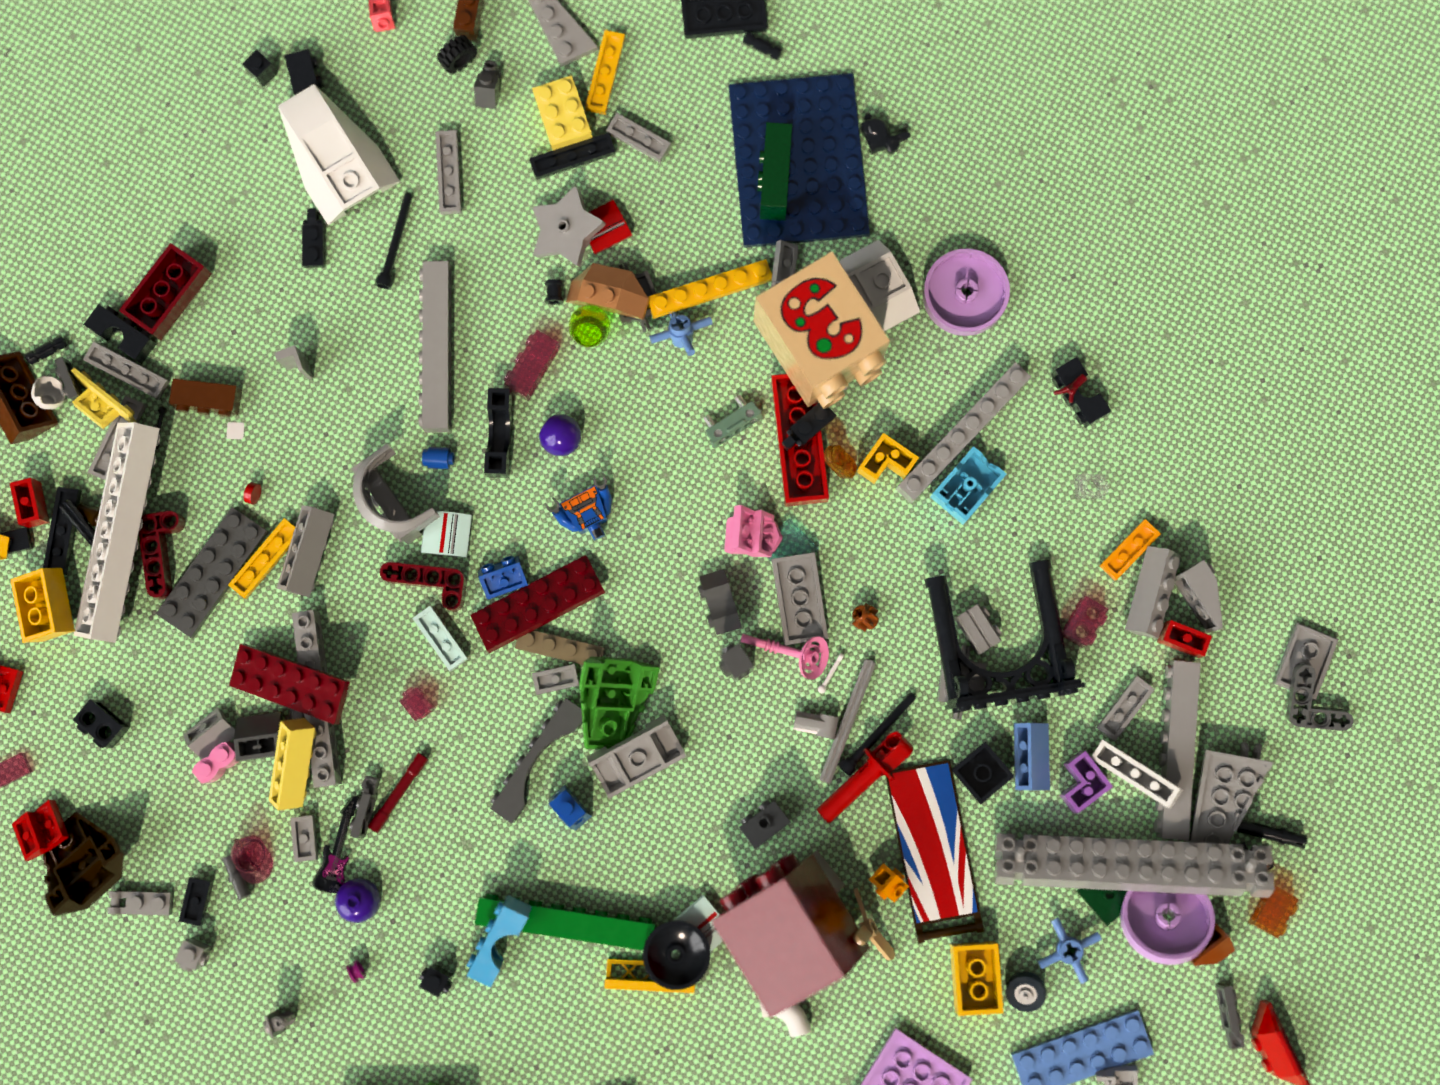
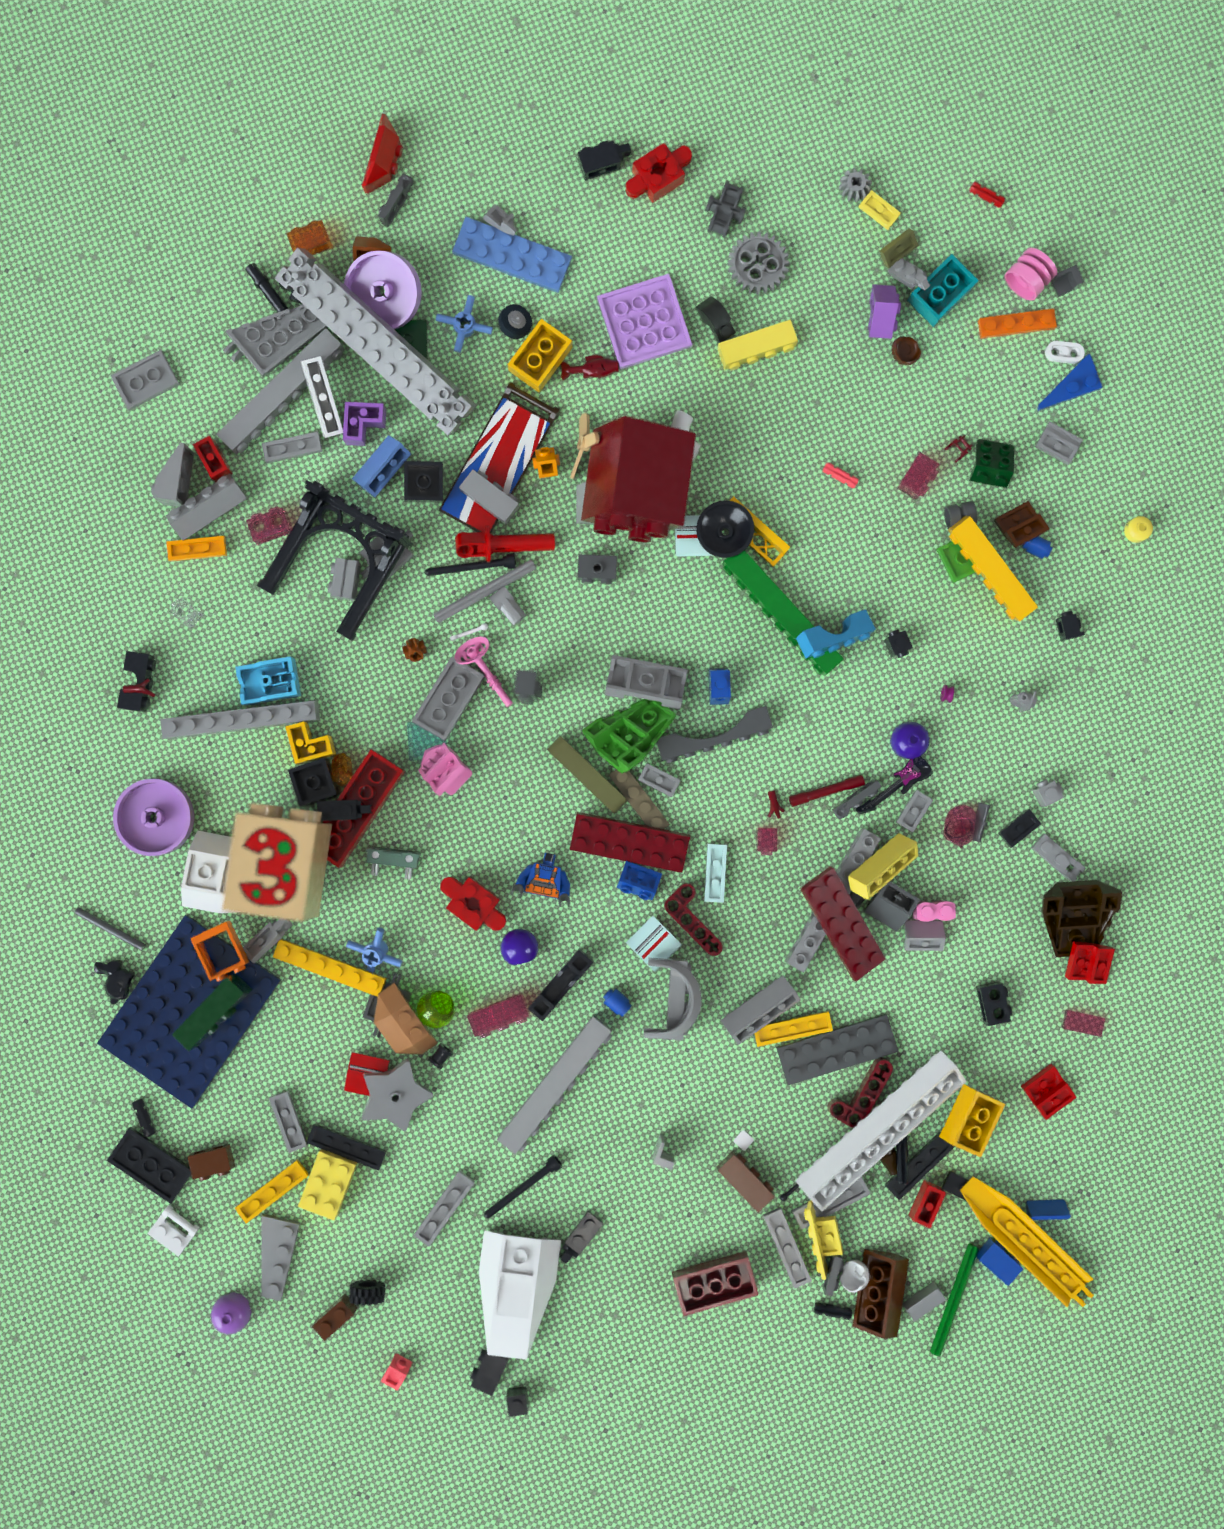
camera: 150 degrees left, 5 degrees up
black arch [83,304,157,364] -> none
red tile [243,482,261,505] -> none
dark grey brick [474,60,502,109] -> none
dark grey brick [698,569,742,635] -> none
dark grey beam [1286,662,1354,731] -> none
none -> dark grey bar [74,907,146,951]
none -> reddish brown brick [188,1144,235,1181]
none -> orange window [190,921,250,982]
none -> black brick [288,758,340,807]
none -> red brick [440,876,506,931]
none -> light grey brick [459,469,520,525]
none -> olive beam [547,736,628,814]
none -> dark red animal [561,355,619,380]
none -> dark red bar [767,790,785,819]

